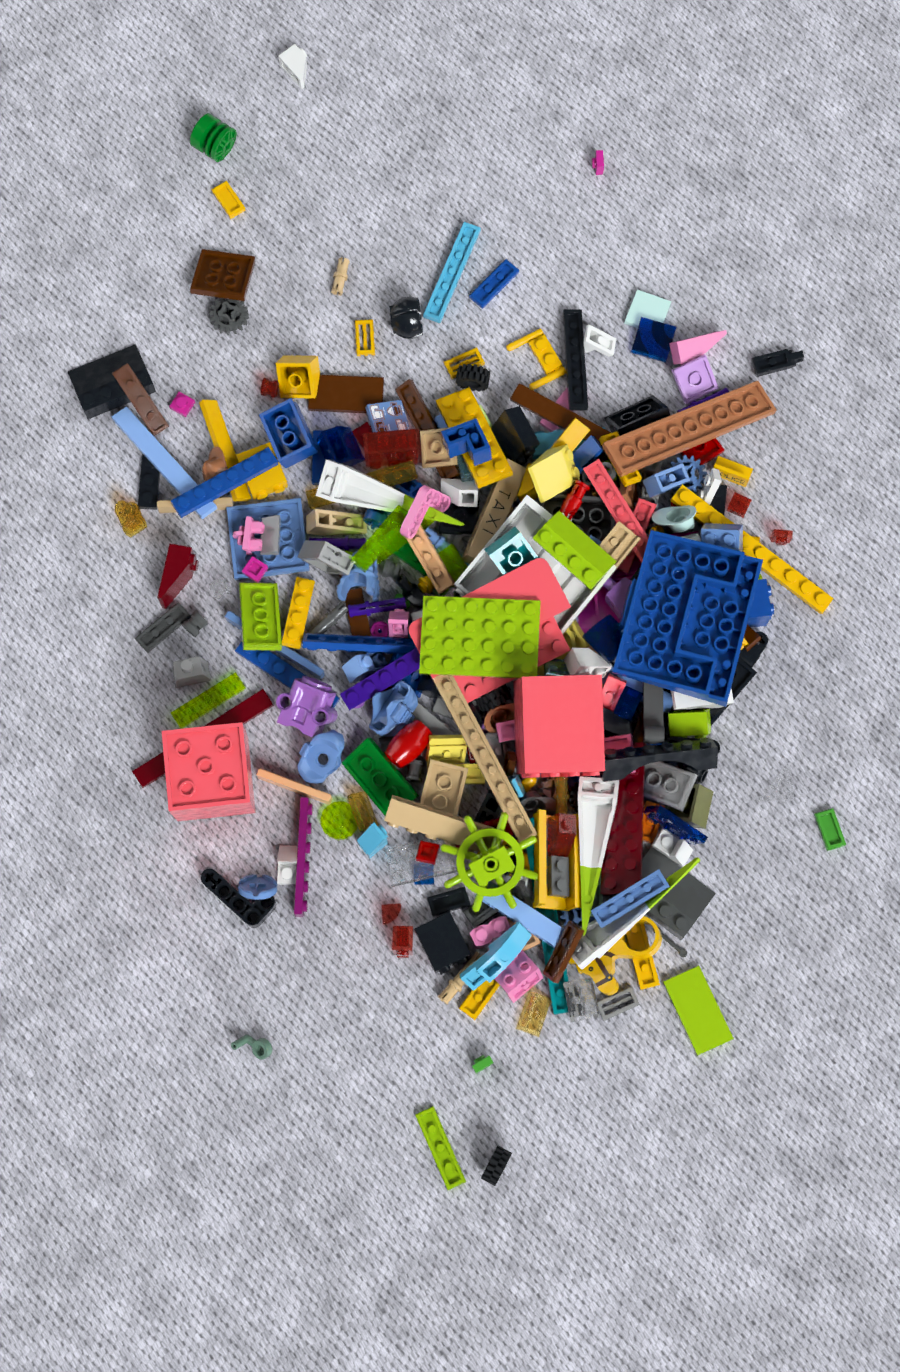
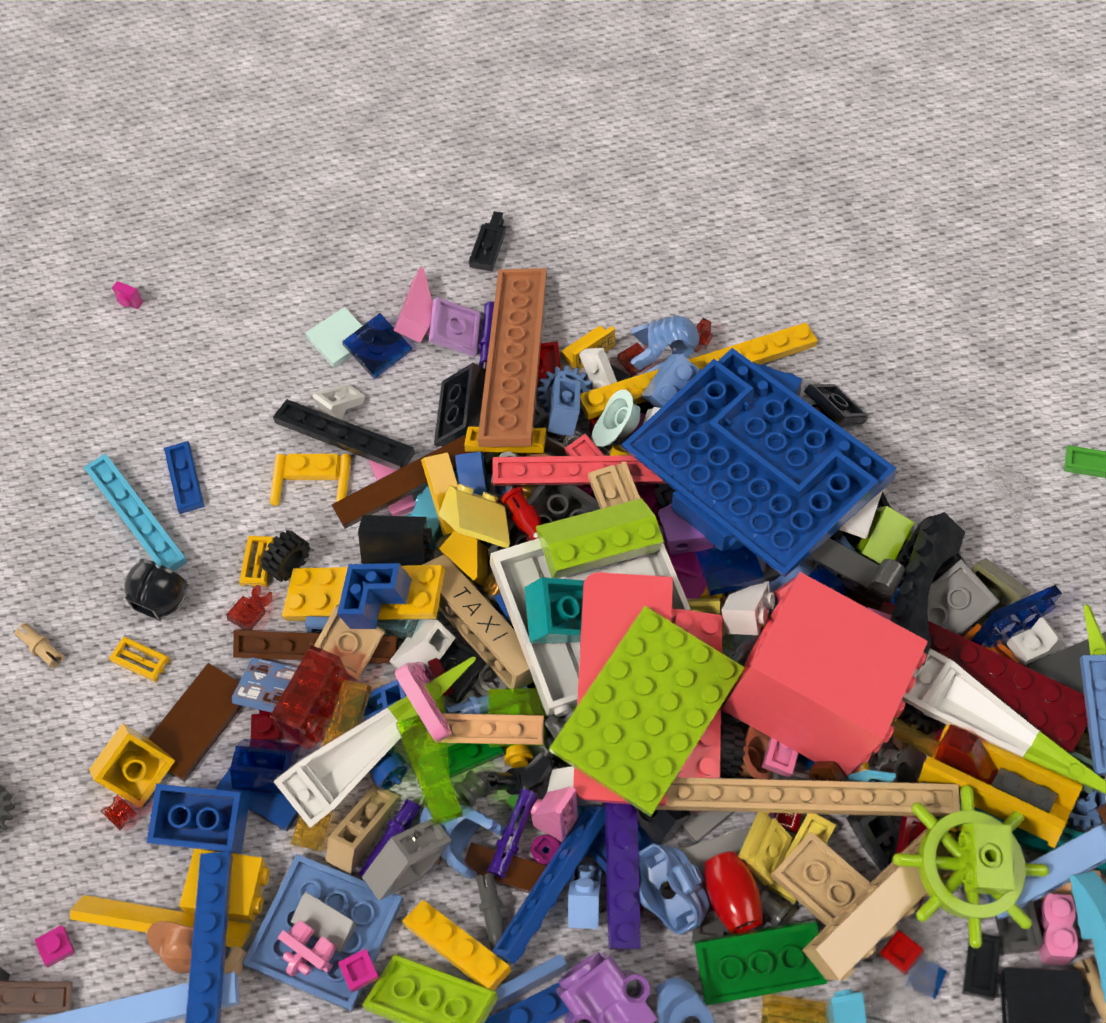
camera: 55 degrees left, 15 degrees down
none -> clear red plate [226,585,273,630]
none -> dark red tile [428,657,453,696]
none -> medium blue hair [630,315,700,373]
none -> black tile [804,384,869,425]

